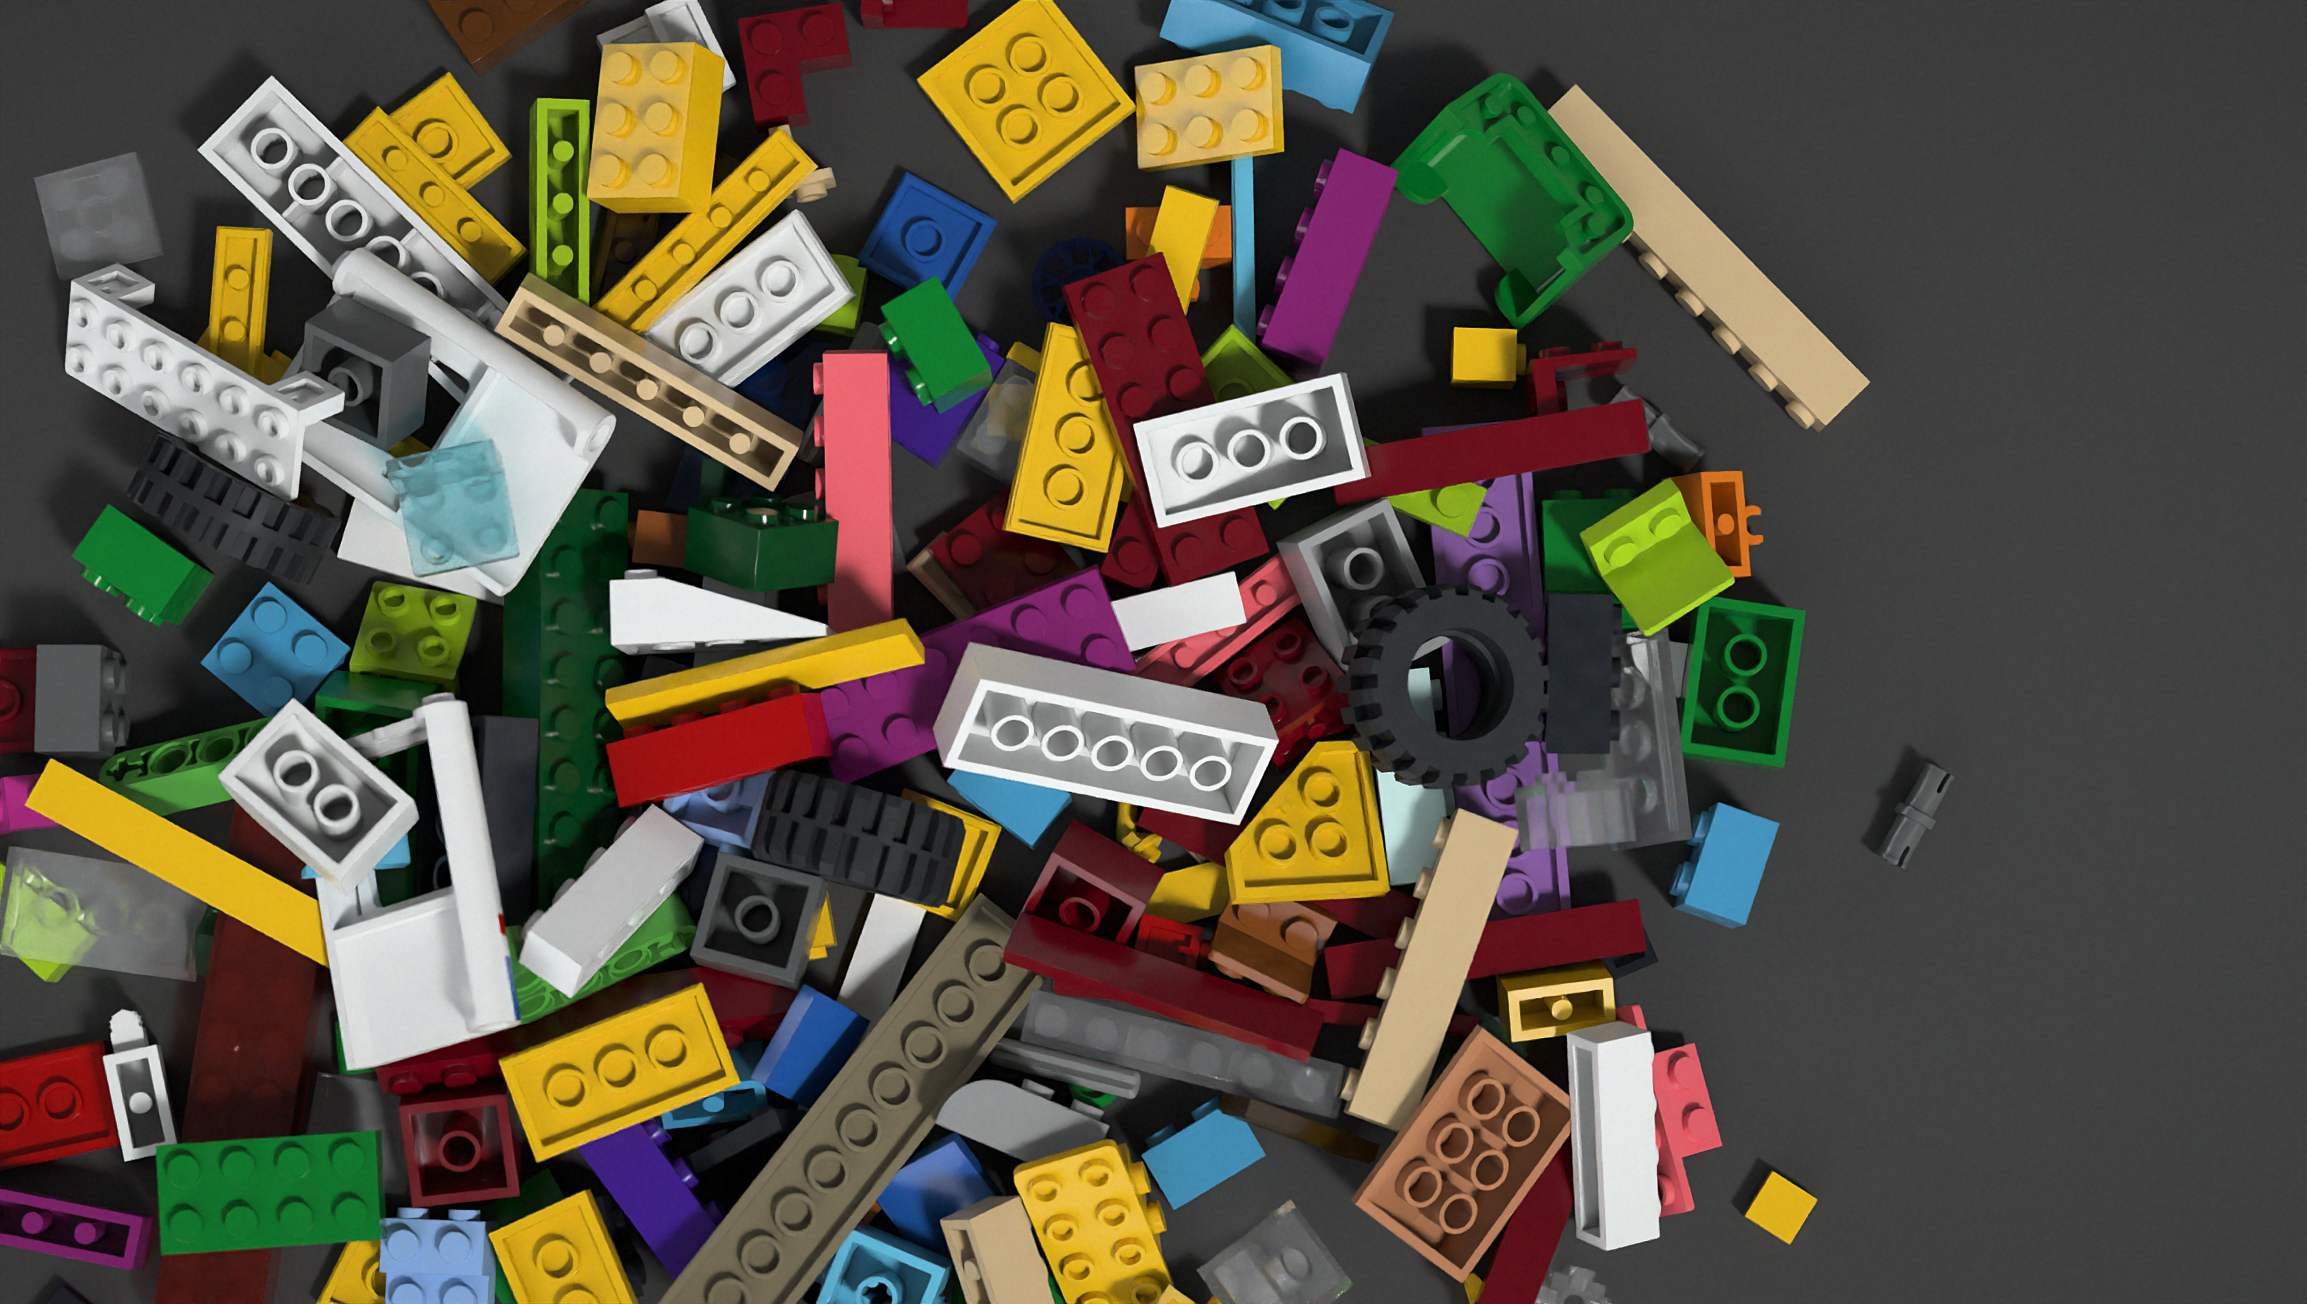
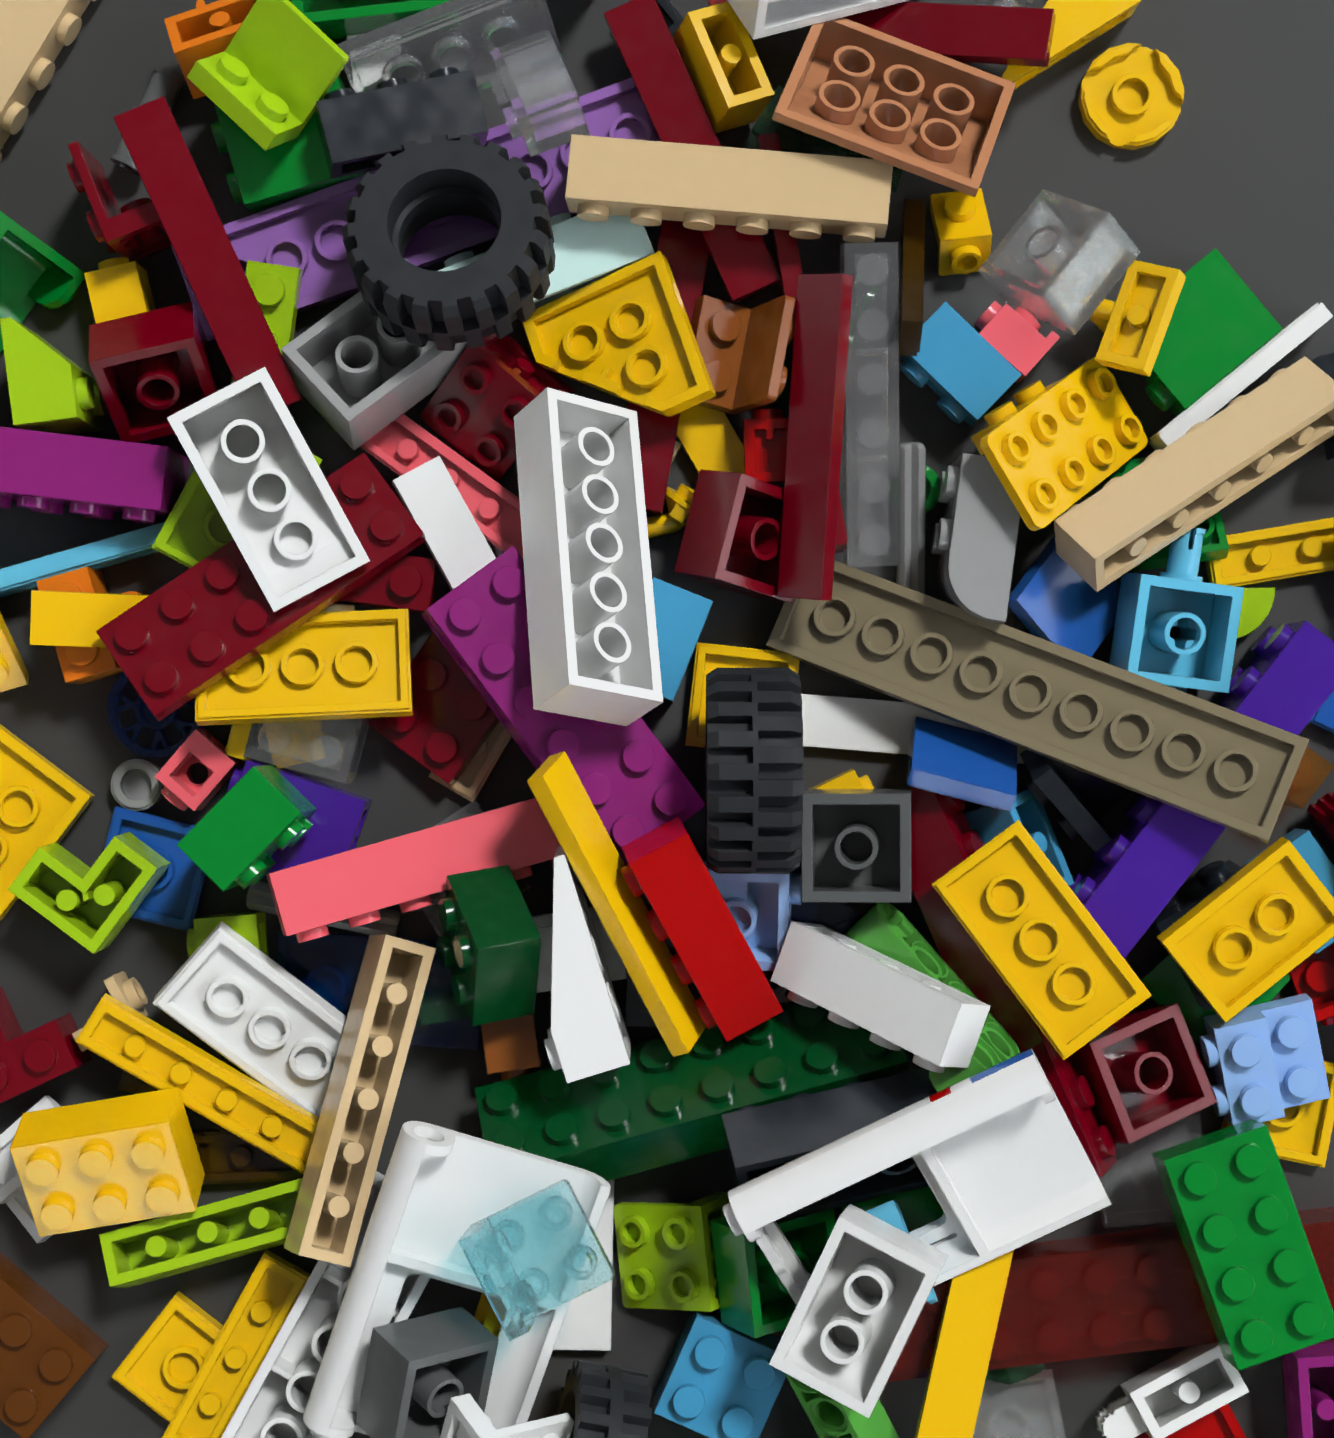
camera: 105 degrees left, 5 degrees up
none -> lime slope [0,317,108,435]
none -> lime brick [8,832,171,954]
none -> dark red brick [88,301,224,443]
none -> light grey tile [111,759,165,811]
none -> coral brick [154,729,245,811]
none -> yellow bracket [929,188,992,276]
none -> coral brick [974,300,1060,384]

